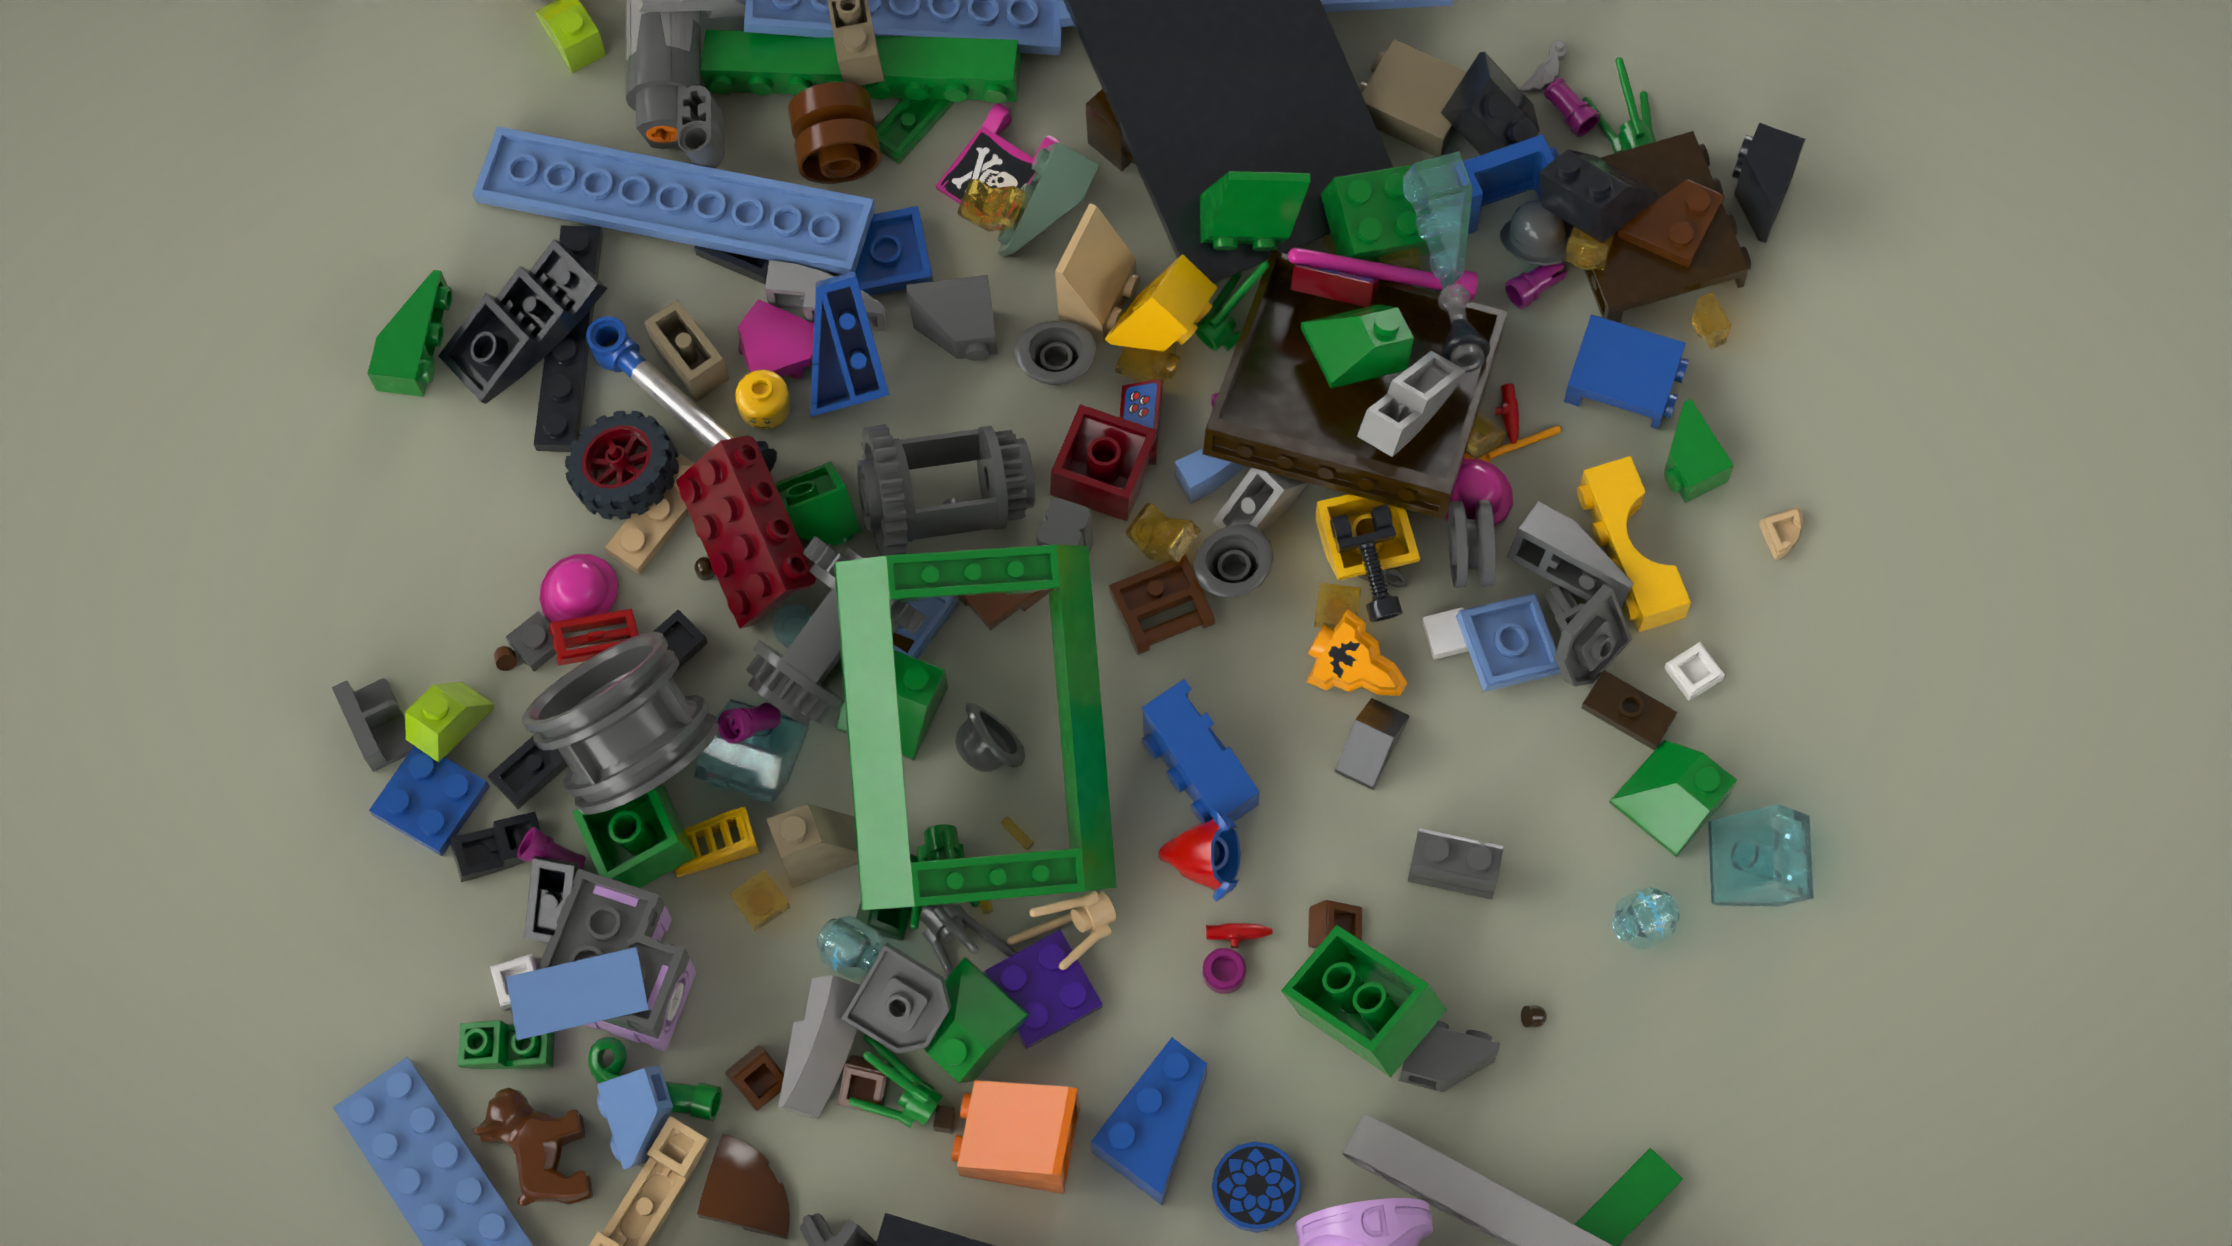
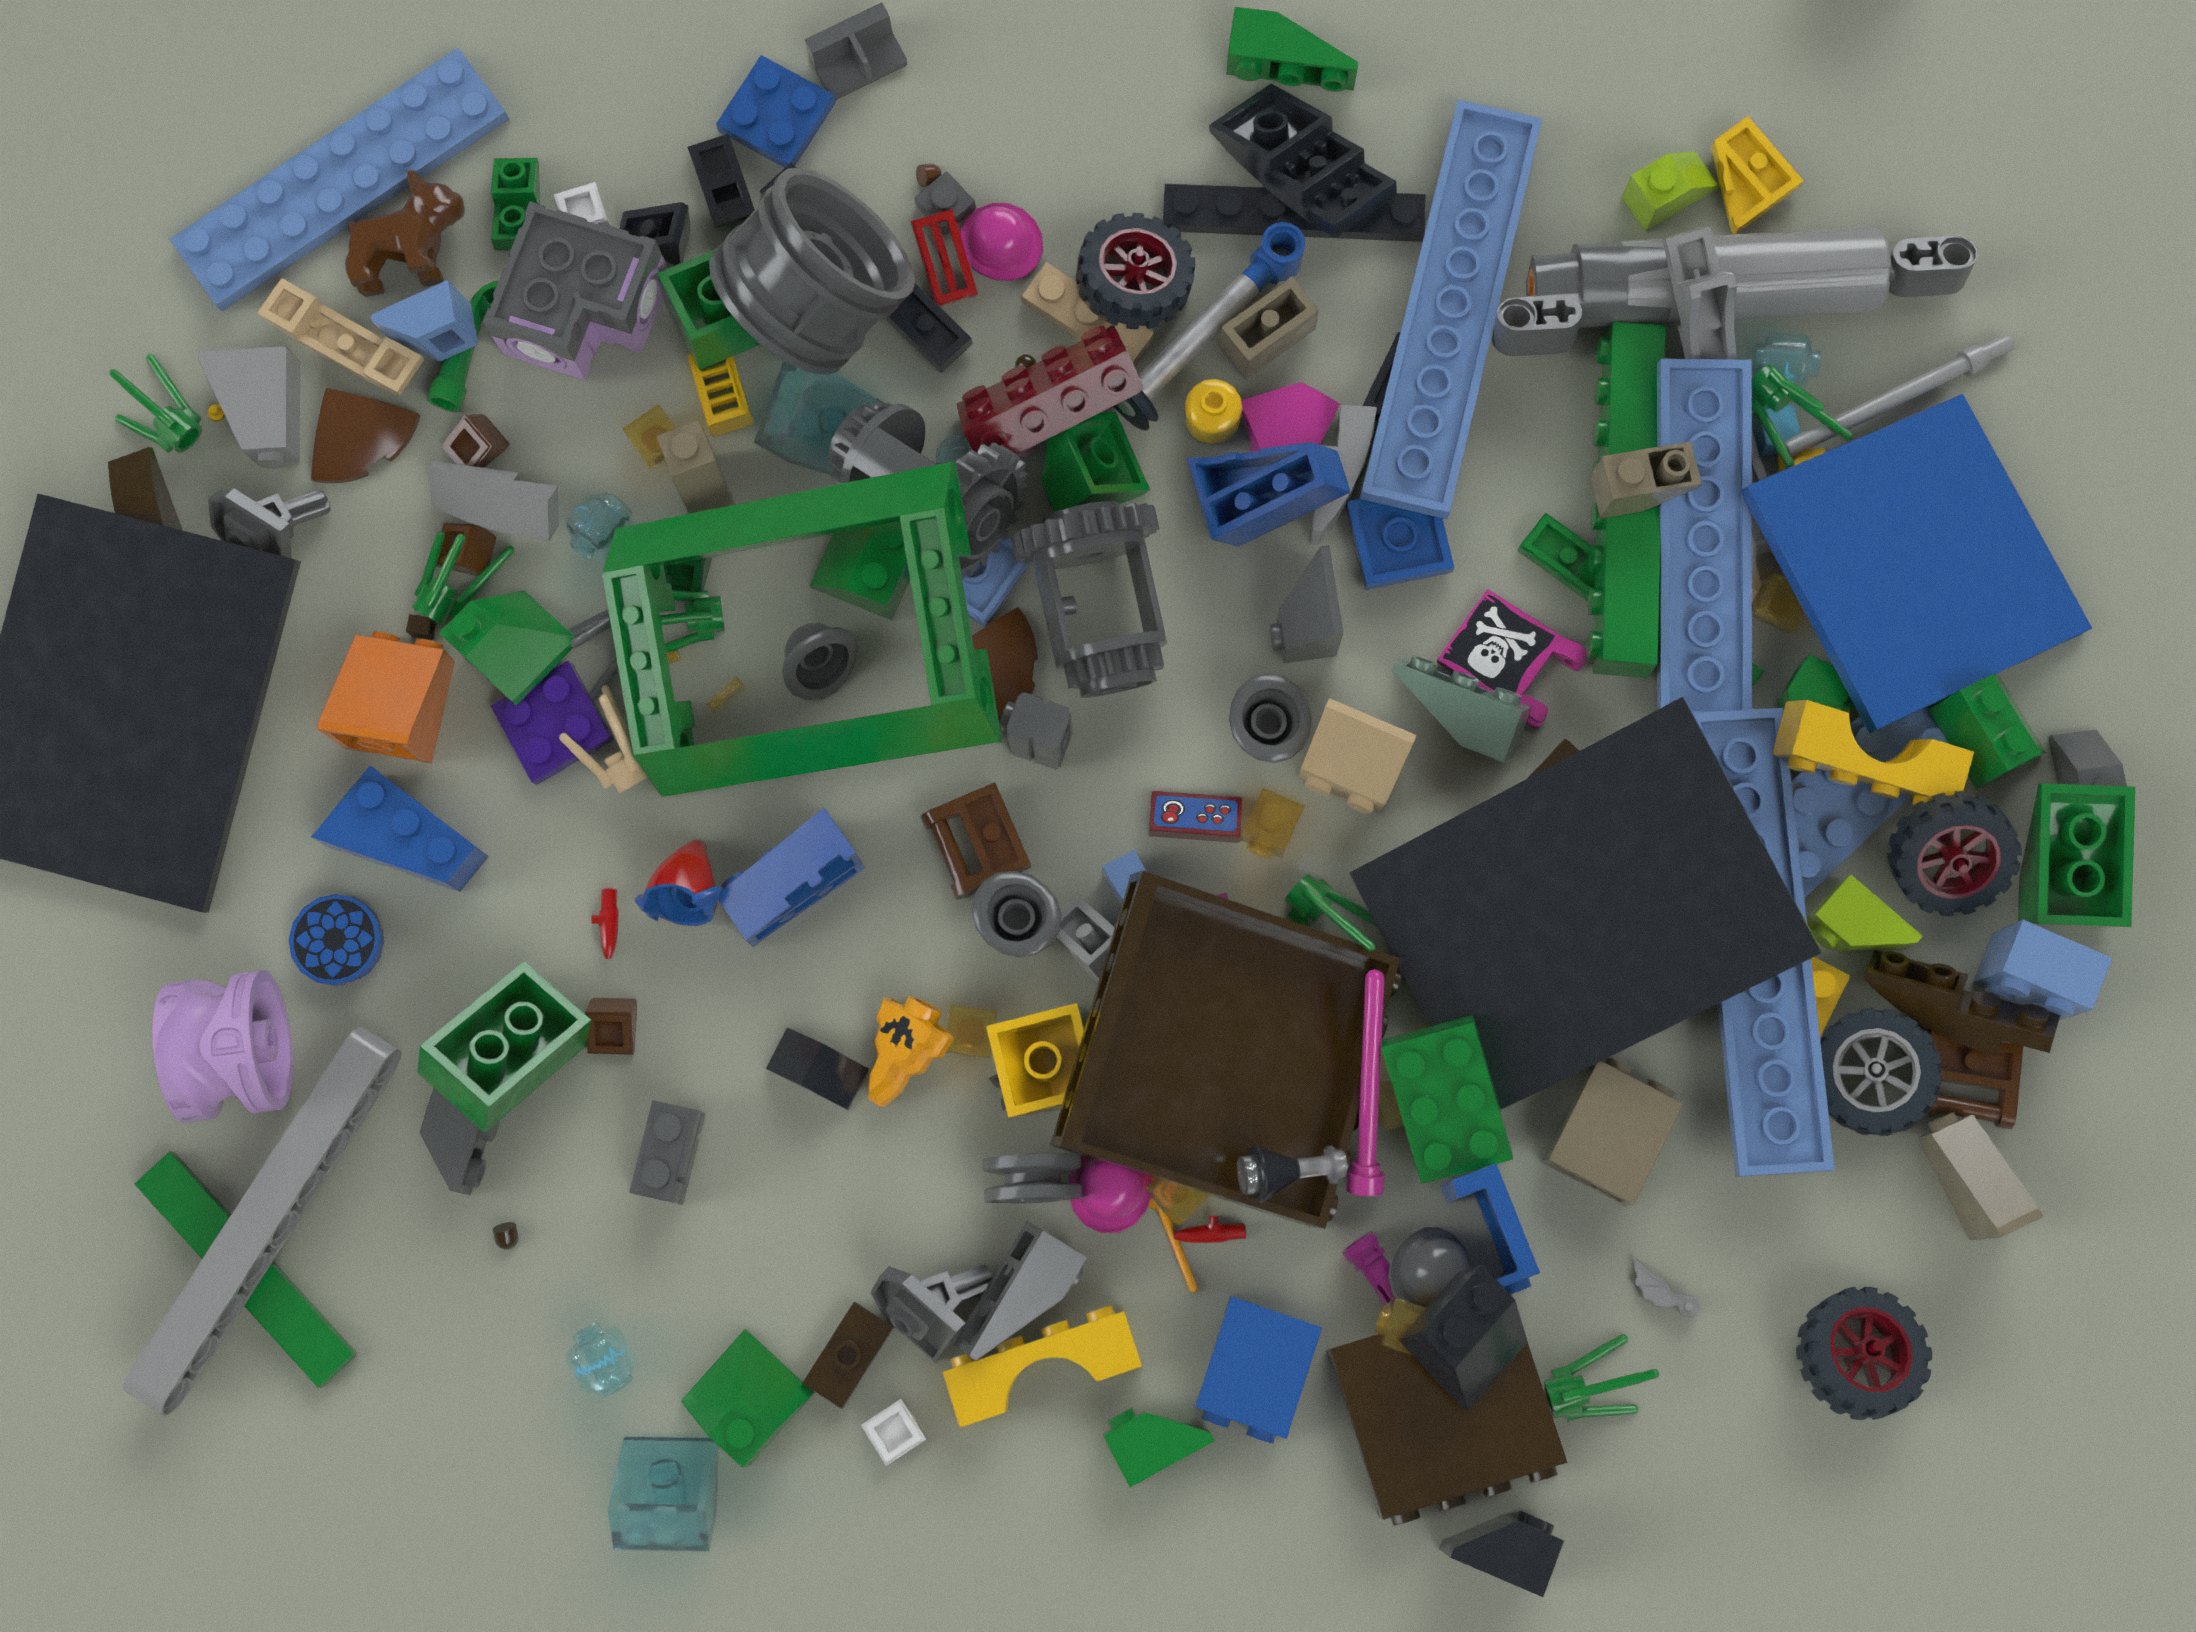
camera: 90 degrees right, 10 degrees up
lime slope [405,681,494,762] -> none
medium blue sticker [506,947,649,1040] -> none
magenta pin [517,827,586,870] -> none
magenta pin [718,702,781,744] -> none
reddish brown wheel [788,82,881,184] -> none
dark grey piece [841,943,951,1054] -> none
clear yellow bracket [957,179,1026,232] -> none
dark red slope [1050,404,1158,521] -> none
yellow slope [1105,254,1218,352] -> none
clear yellow bracket [1126,503,1201,563] -> none
green slope [1200,171,1310,251] -> none
magenta tile [1203,948,1246,994] -> none
dark red slope [1291,264,1380,307] -> none
green slope [1300,305,1414,388] -> none
black bar [1330,504,1403,622] -> none
light grey slope [1357,351,1466,457] -> none
clear light blue slope [1403,151,1473,289] -> none
white tile [1422,607,1468,660] -> none
black slope [1441,51,1540,155] -> none
medium blue tile [1456,593,1561,692] -> none
magenta pin [1544,78,1601,137] -> none
reddish brown wing [1617,179,1725,268] -> none
clear yellow plate [1692,292,1731,349] -> none
tan tile [1759,507,1803,561] -> none

